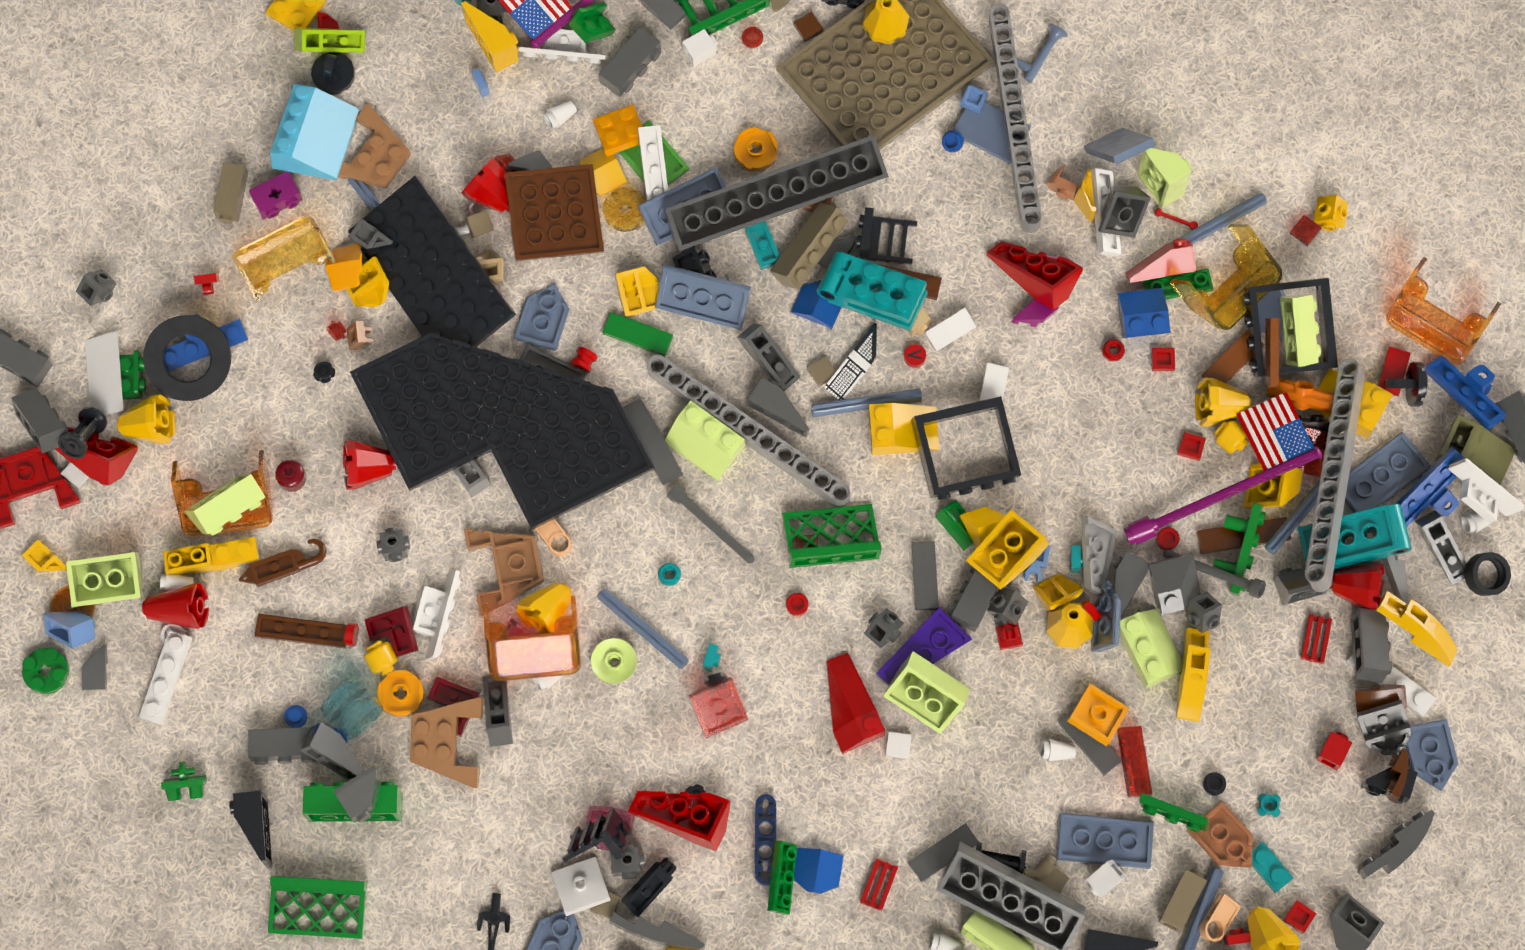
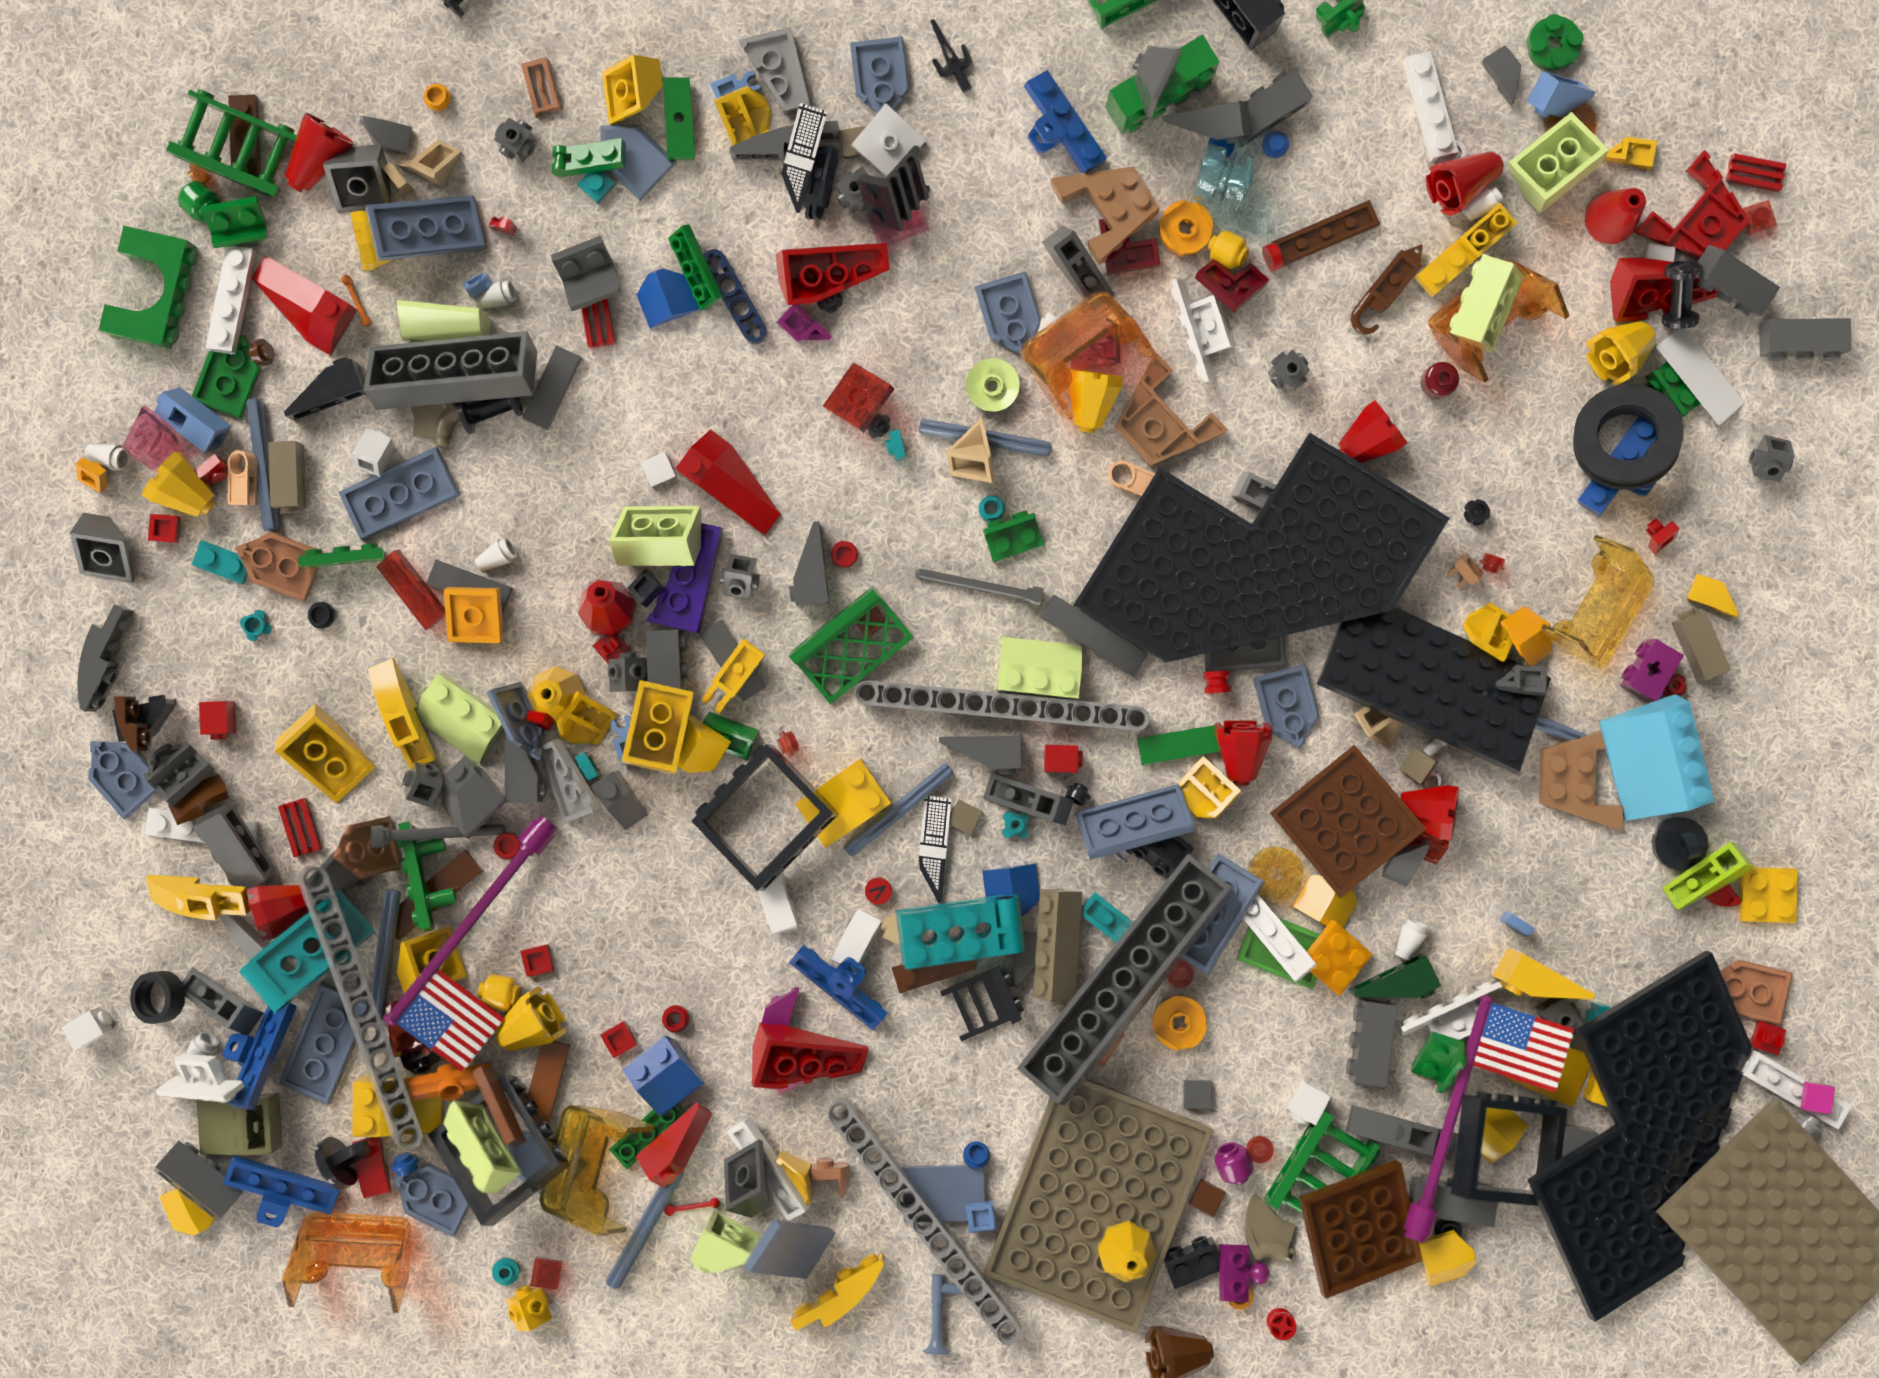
camera: 145 degrees right, 15 degrees up
none -> yellow slope [275,703,376,803]
none -> nougat tile [333,816,402,879]
none -> blue plate [391,1152,419,1176]
none -> sand blue tile [393,1164,470,1237]
none -> teal plate [492,1257,520,1286]
none -> dark grey bracket [551,235,622,311]
none -> red cone [578,580,636,637]
none -> dark grey slope [591,770,648,830]
none -> black plate [627,569,665,608]
none -> yellow hinge [701,638,766,714]
none -> magenta slope [776,305,832,341]
none -> clear red plate [776,731,799,757]
none -> sticker [781,103,827,213]
none -> dark grey slope [789,521,830,607]
none -> blue plate [789,944,888,1030]
none -> yellow slope [790,1253,885,1331]
none -> tan slope [946,417,995,483]
none -> sand blue tile [975,271,1041,356]
none -> green bracket [983,510,1044,562]
none -> teal plate [1002,811,1029,839]
none -> blue plate [1023,70,1107,174]
none -> red brick [1044,745,1083,773]
none -> black plate [1065,783,1091,806]
none -> clear red plate [1167,961,1194,988]
none -> dark grey tile [1183,1080,1211,1109]
none -> red cone [1214,720,1273,786]
none -> magenta head [1214,1142,1254,1185]
none -> dark green slope [1349,954,1441,999]
none -> red cone [1584,188,1646,244]
none -> red plate [1663,673,1687,697]
none -> yellow slope [1687,574,1739,618]

